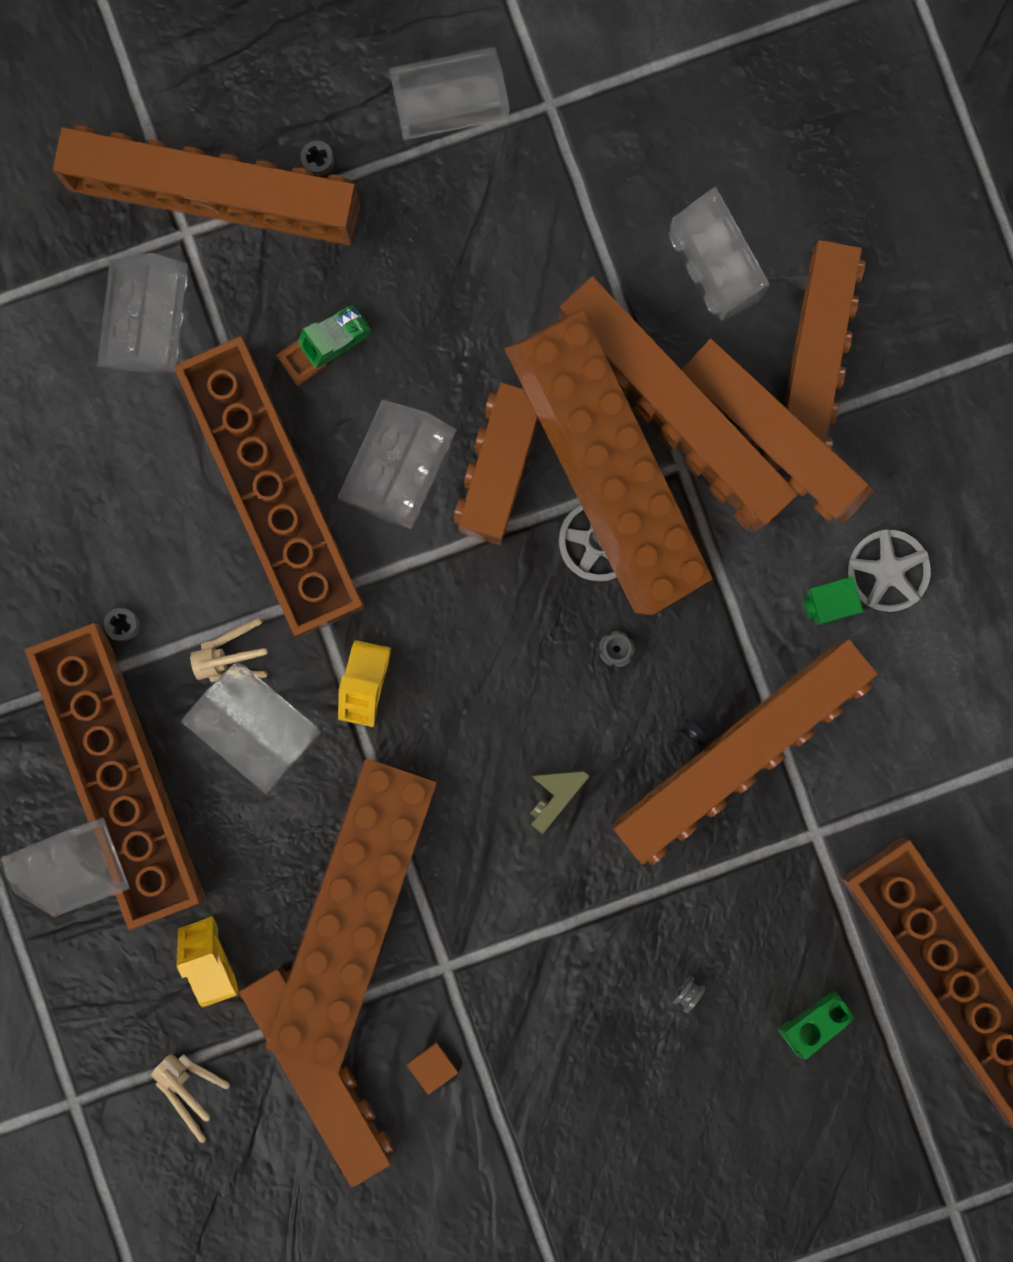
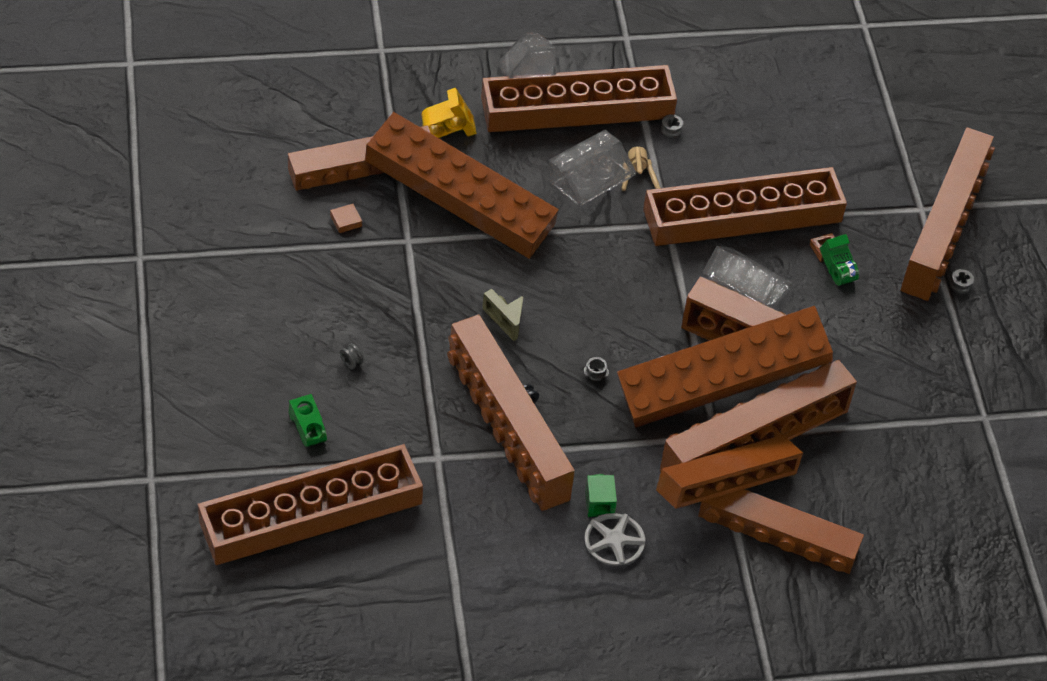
camera: 95 degrees right, 35 degrees down
clear slope [97,253,188,374] -> none
tan plant [150,1053,230,1143] -> none
yellow tile [338,640,391,727] -> none
clear slope [389,47,509,140] -> none
clear slope [669,187,770,321] -> none

